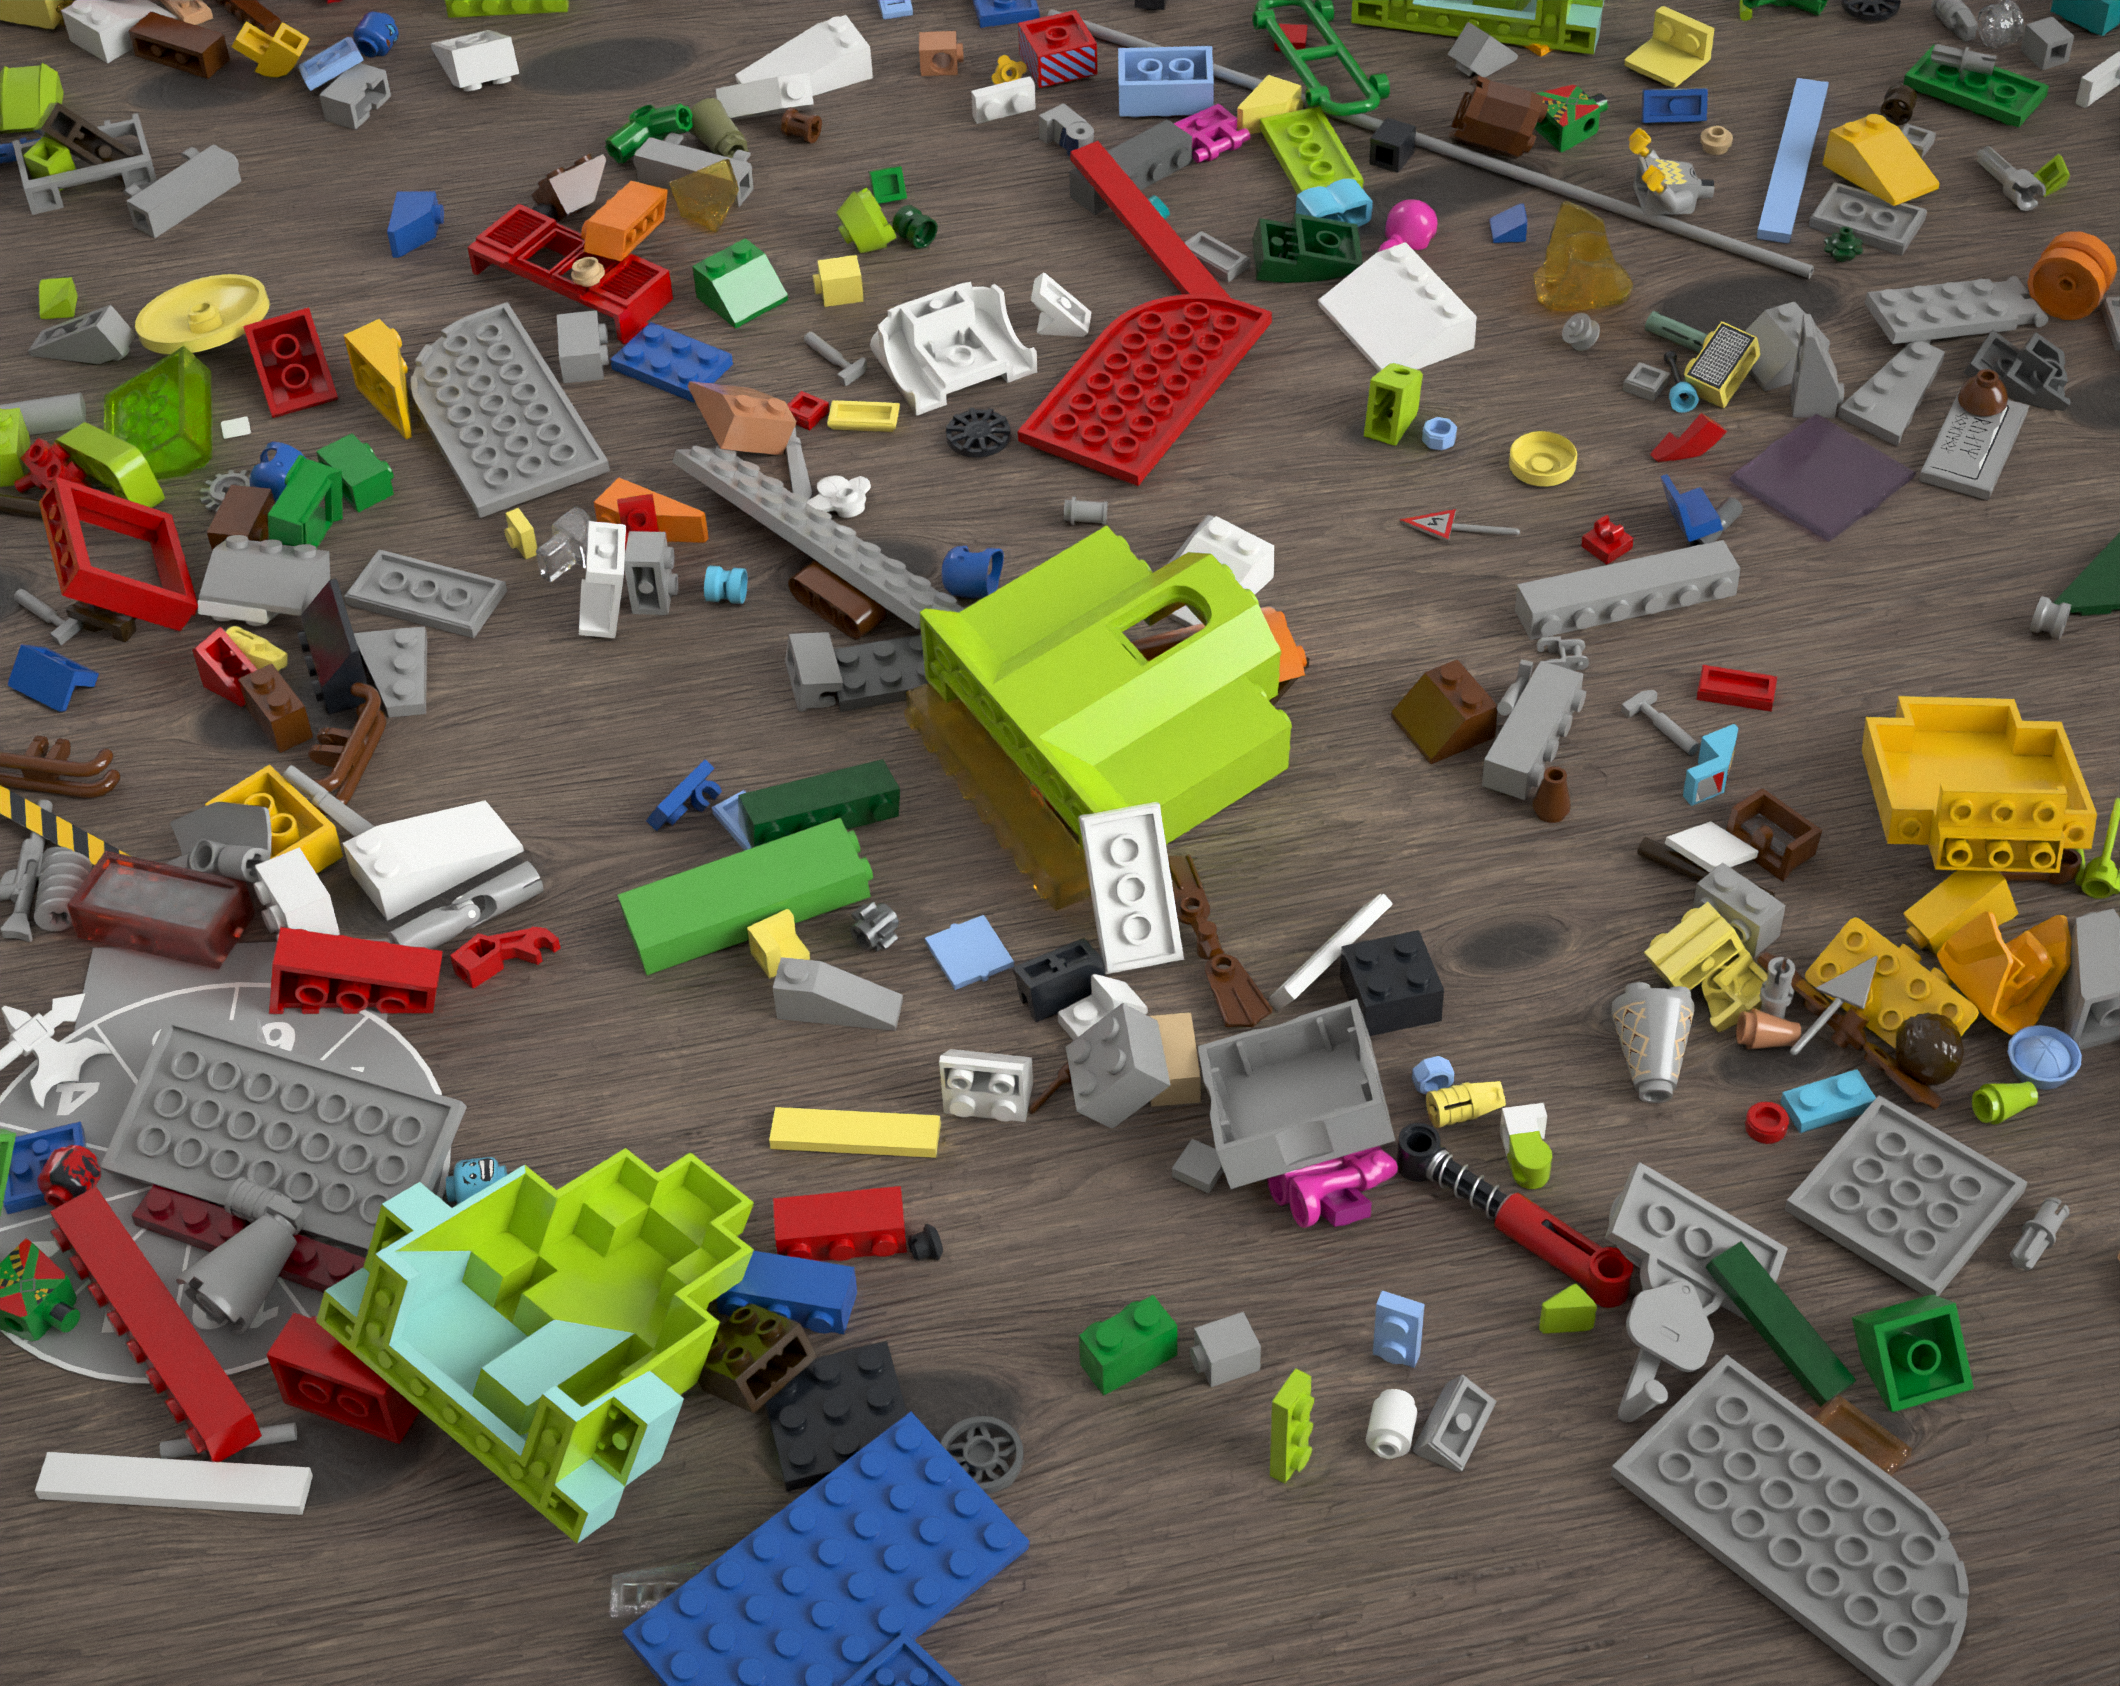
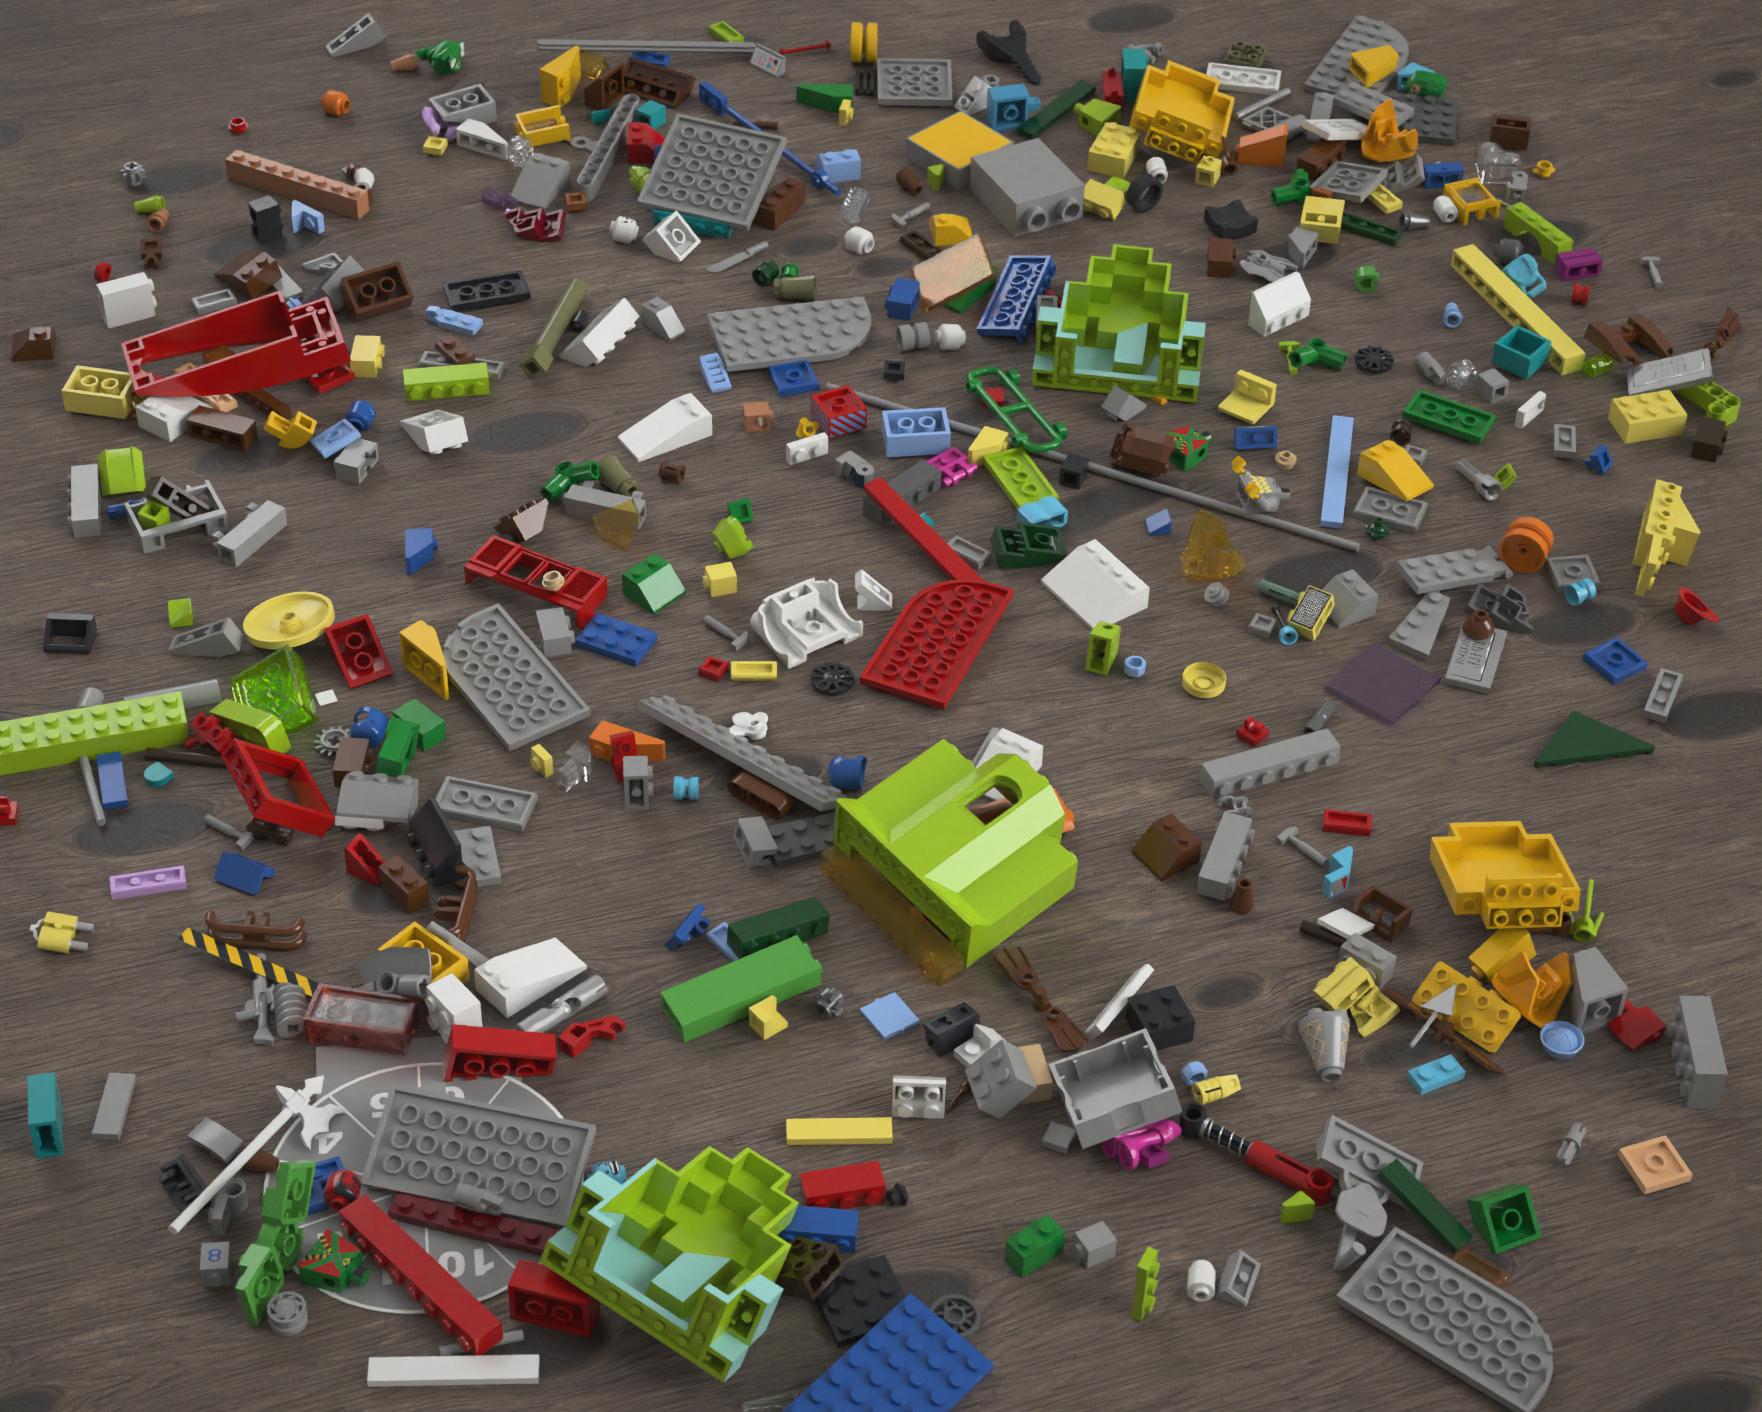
camera: 10 degrees left, 5 degrees down
light grey cone [176,1214,297,1336] -> none
light yellow hinge [226,626,287,671] -> none
white panel [579,521,626,638] -> none
orange brick [581,181,668,261] -> none
nougat slope [688,381,796,455] -> none
white slope [716,73,814,120] -> none
light grey slope [773,957,903,1031] -> none
light grey piece [785,427,812,500] -> none
dark green wheel [892,205,938,249] -> none
light grey pin [1063,496,1108,525] -> none
white tile [1079,802,1184,974] -> none
light blue plate [1373,1291,1425,1368] -> none
dark pink hair [1378,199,1438,252] -> none
light grey piece [1399,509,1520,542] -> none
light grey piece [1497,659,1533,716] -> none
lime leg [1500,1103,1552,1189] -> none
red slope [1650,413,1727,462] -> none
blue panel [1660,474,1723,542] -> none
nougat cone [1736,1009,1801,1049] -> none
red tile [1745,1102,1789,1144] -> none
light grey pin [1759,957,1795,1019] -> none
light grey plate [1785,1095,2027,1296] -> none
light grey slope [1790,314,1844,418] -> none
dark brown hair [1895,1012,1964,1086] -> none
light grey axle [1931,44,1997,76] -> none
lime cone [1972,1081,2038,1125] -> none
light grey wheel [2030,596,2071,640] -> none

